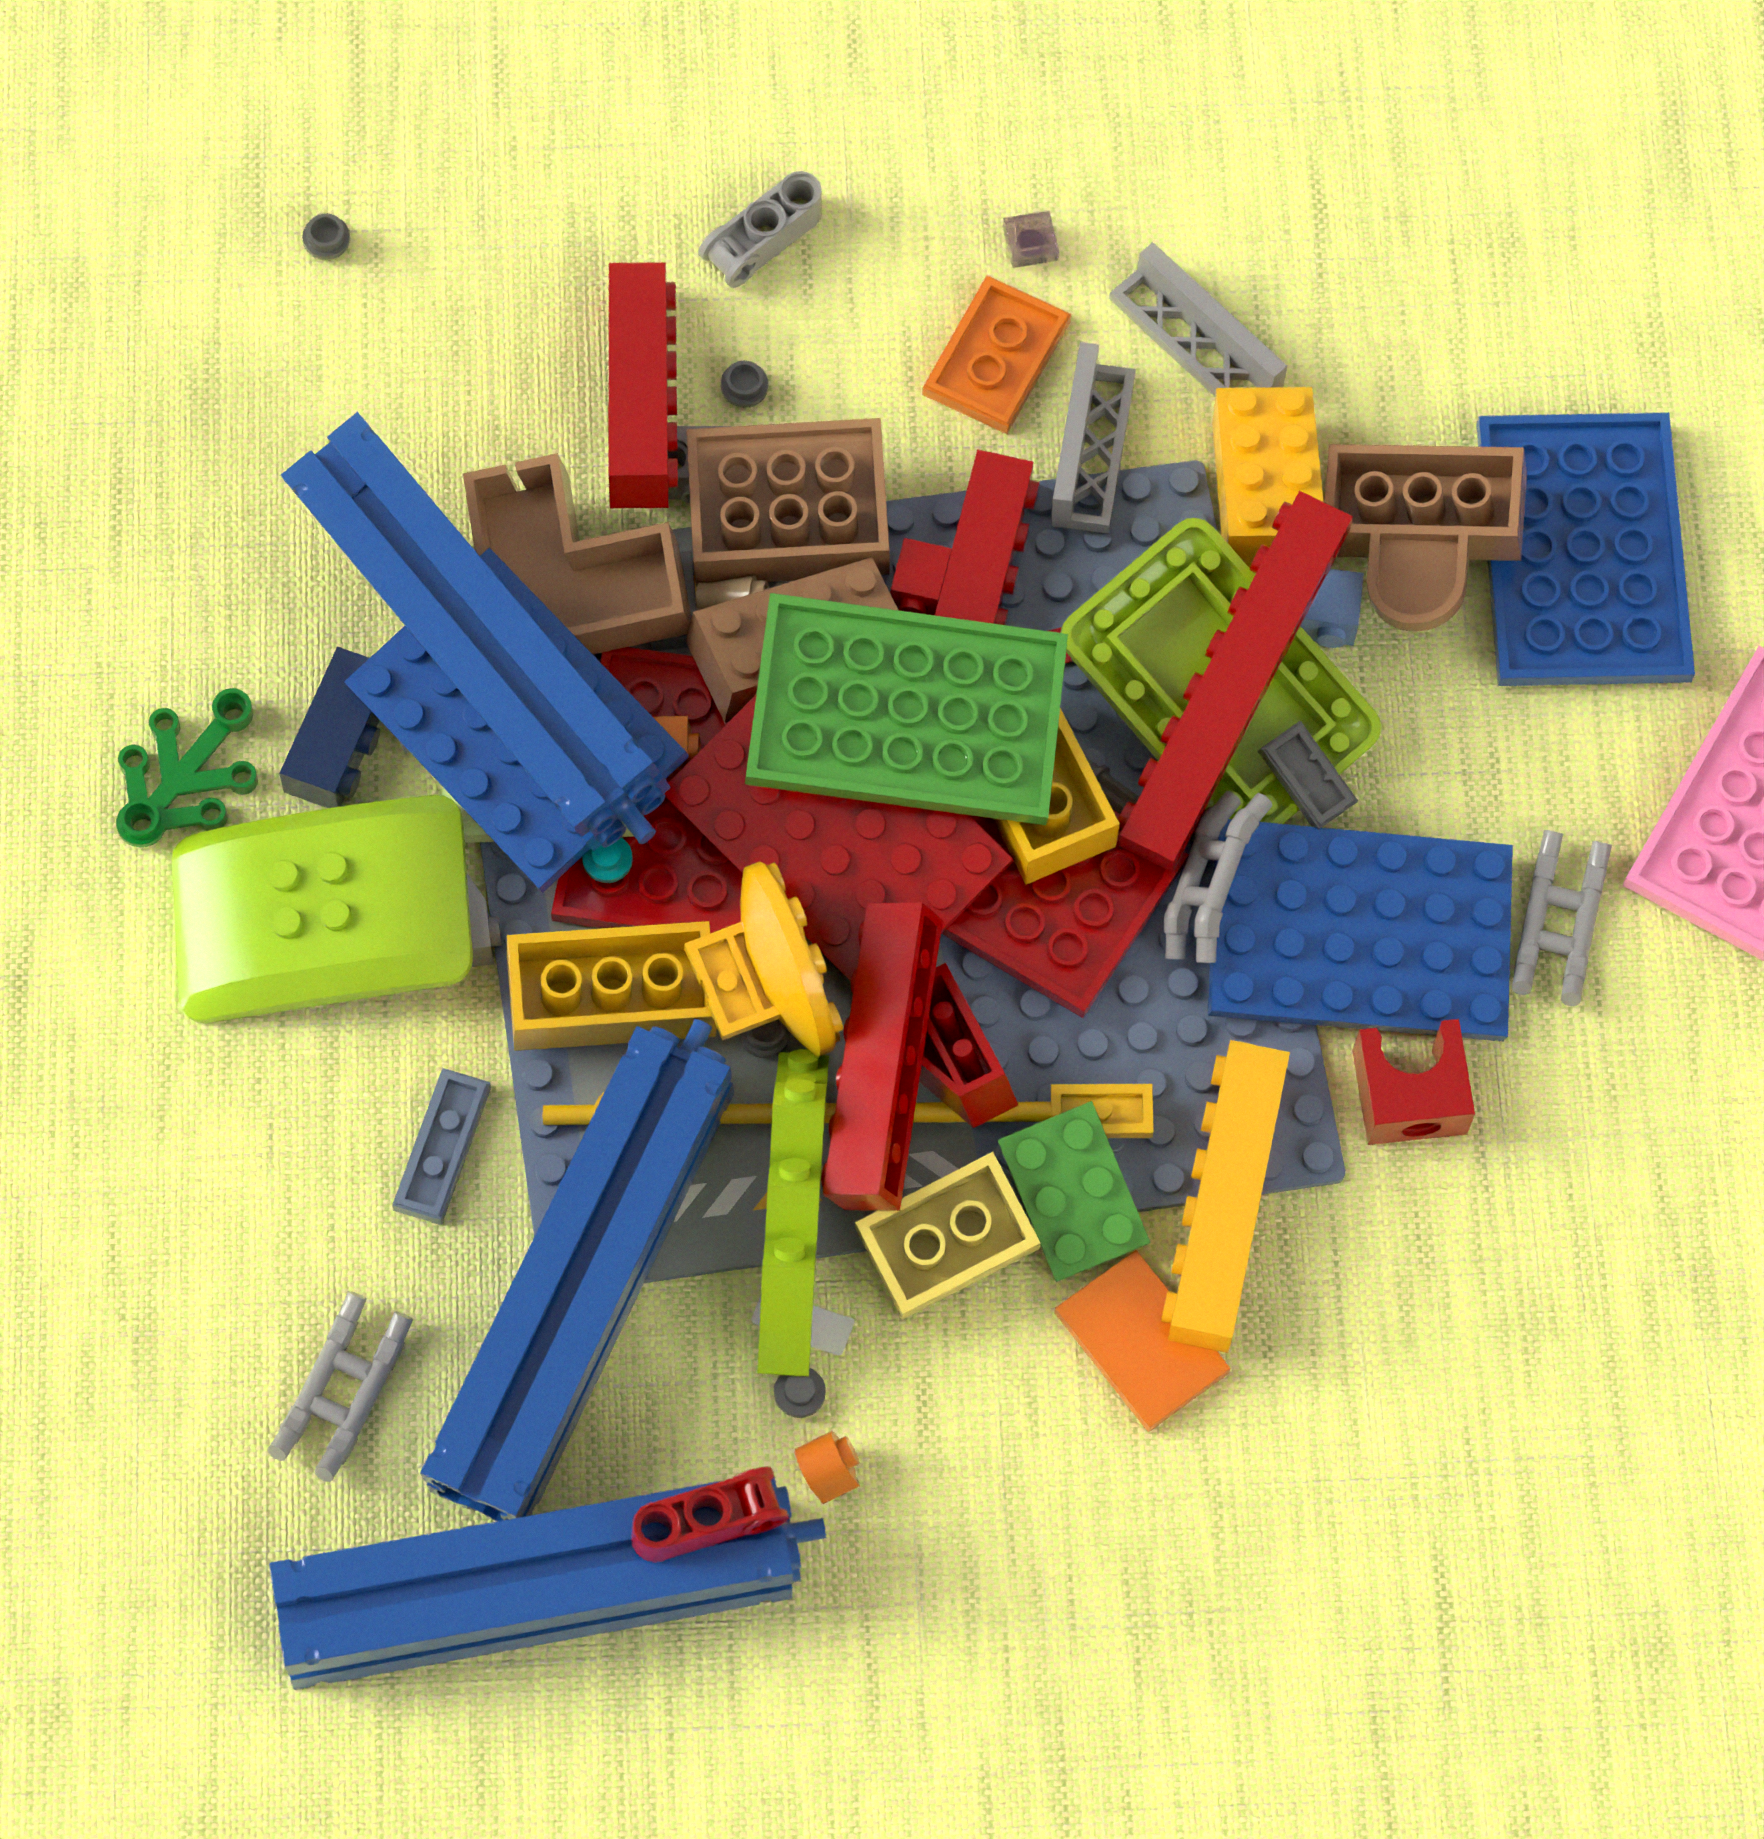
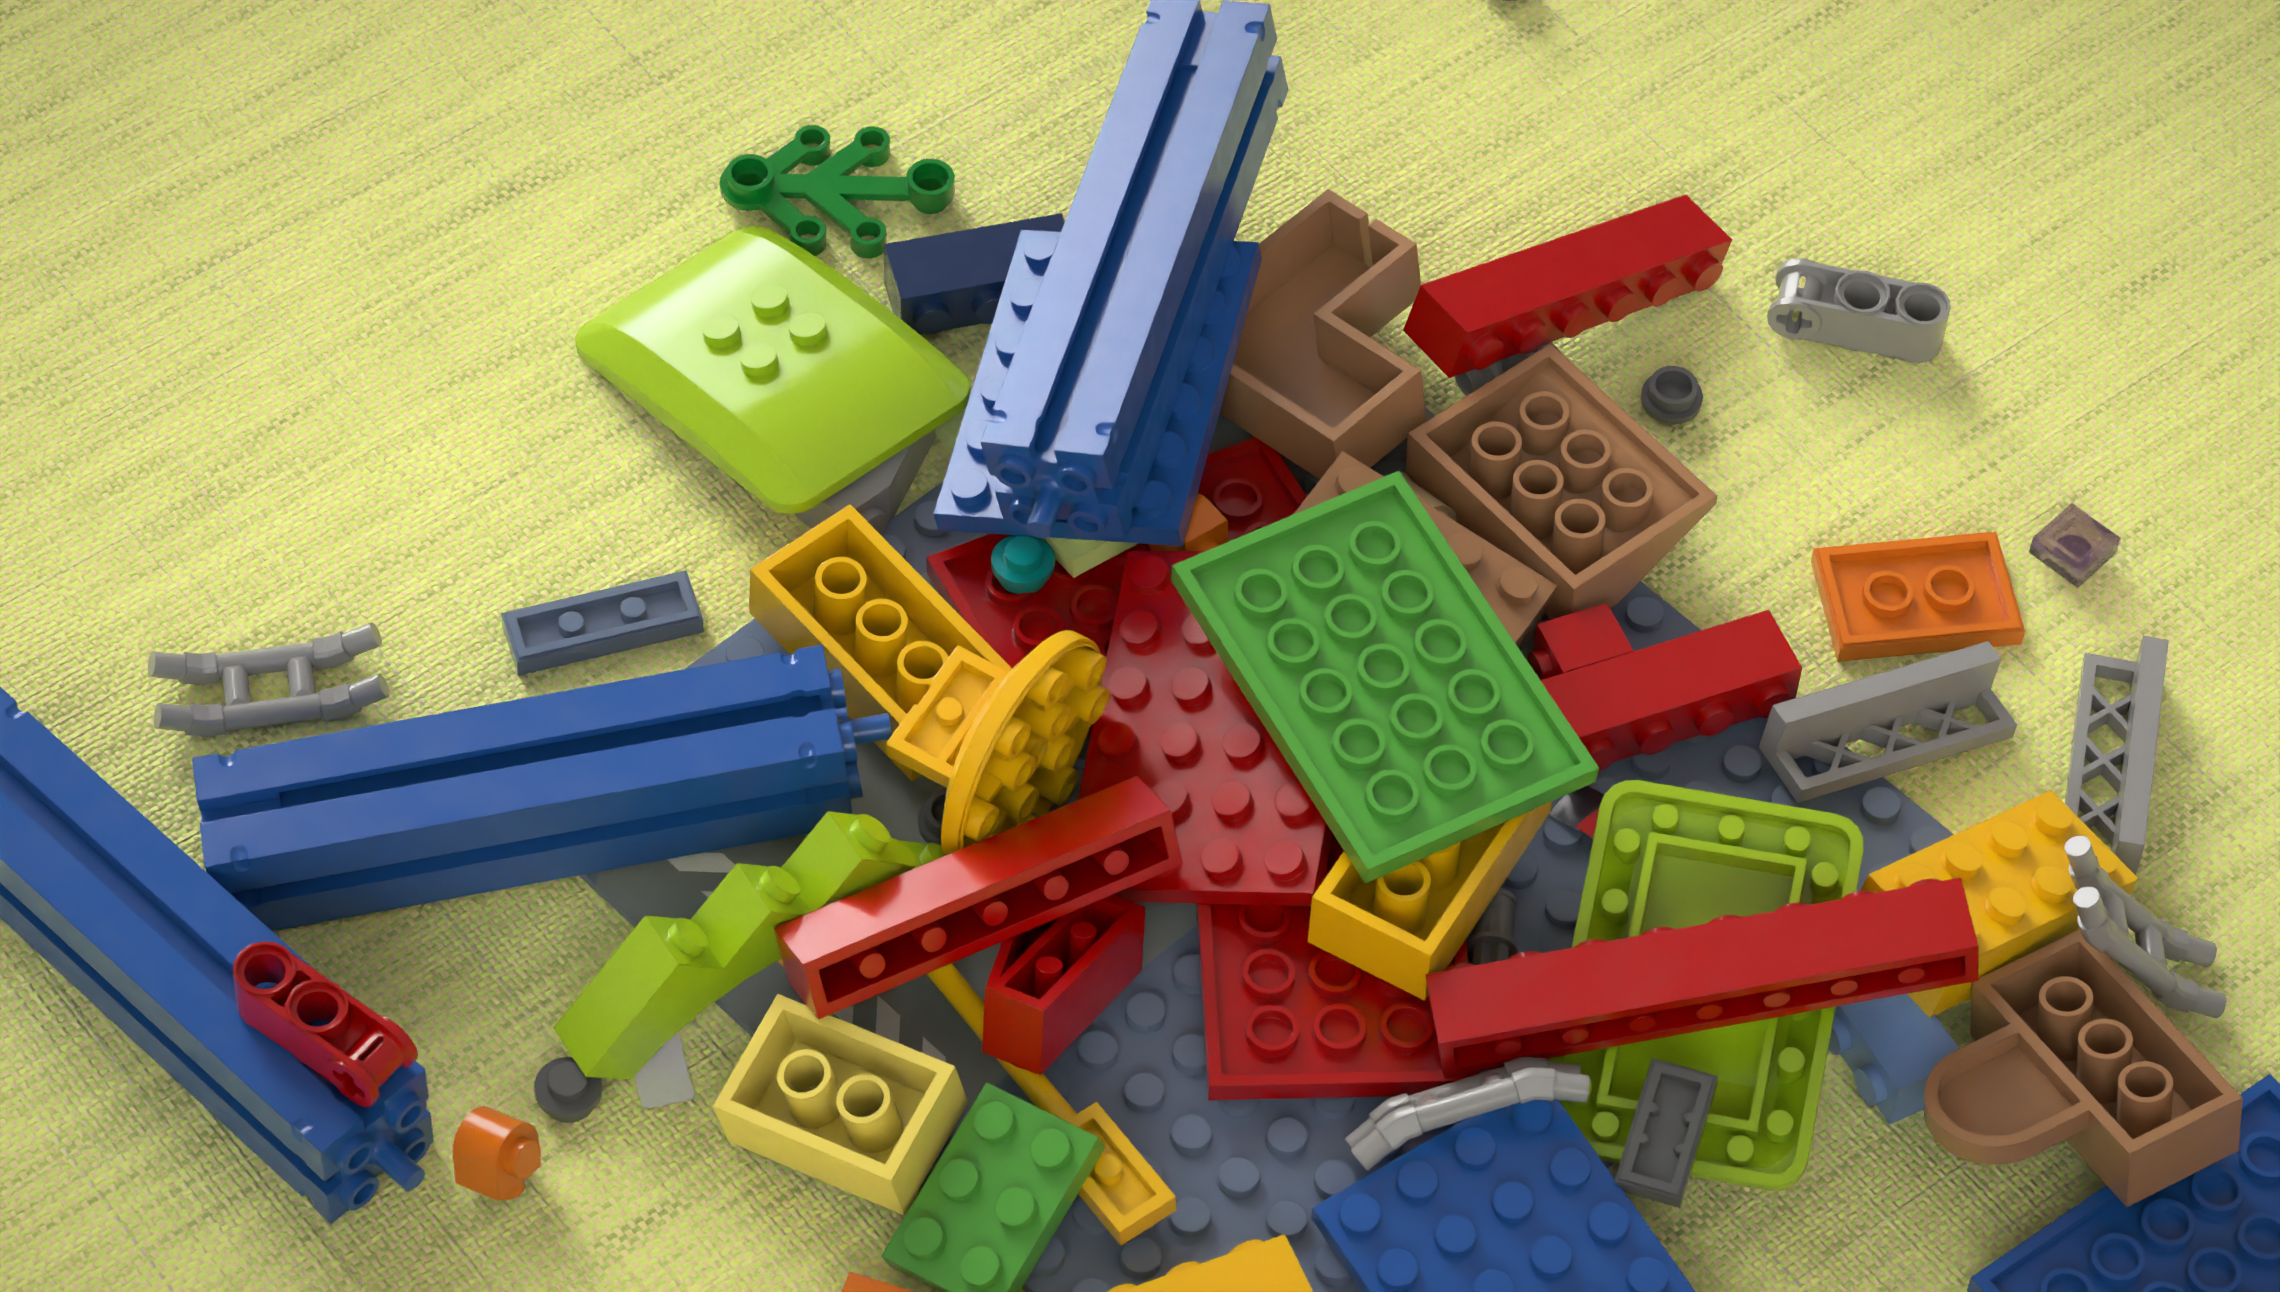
camera: 55 degrees right, 15 degrees down
none -> light grey piece [2065,835,2226,1018]

